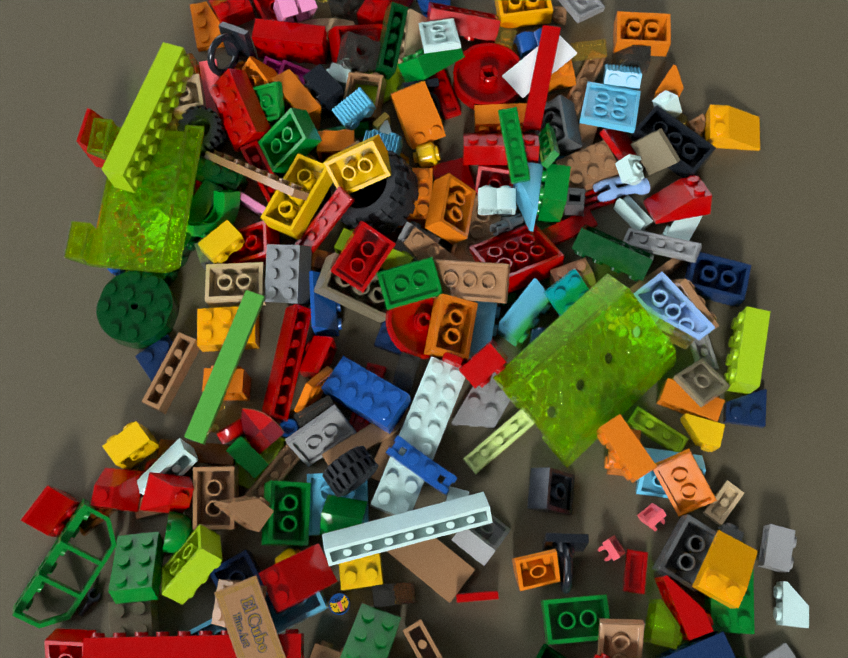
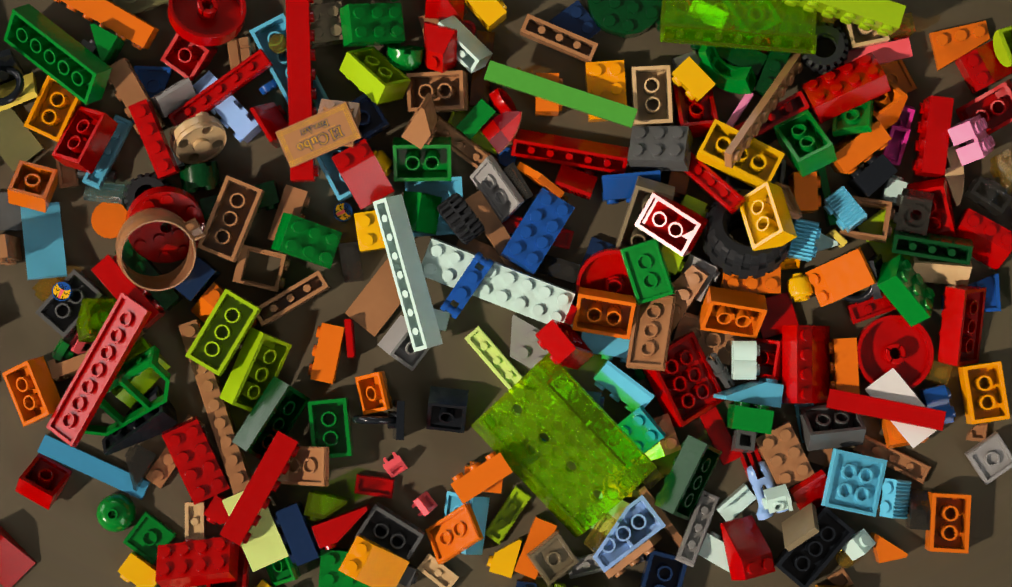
camera: 85 degrees right, 15 degrees up
black tile [207,22,257,76] -> none
light aqua tile [418,18,461,54] -> none
green tile [498,107,530,184] -> none
green tile [537,123,560,169] -> none
clear yellow panel [569,39,607,62] -> none
none -> orange brick [308,323,345,384]

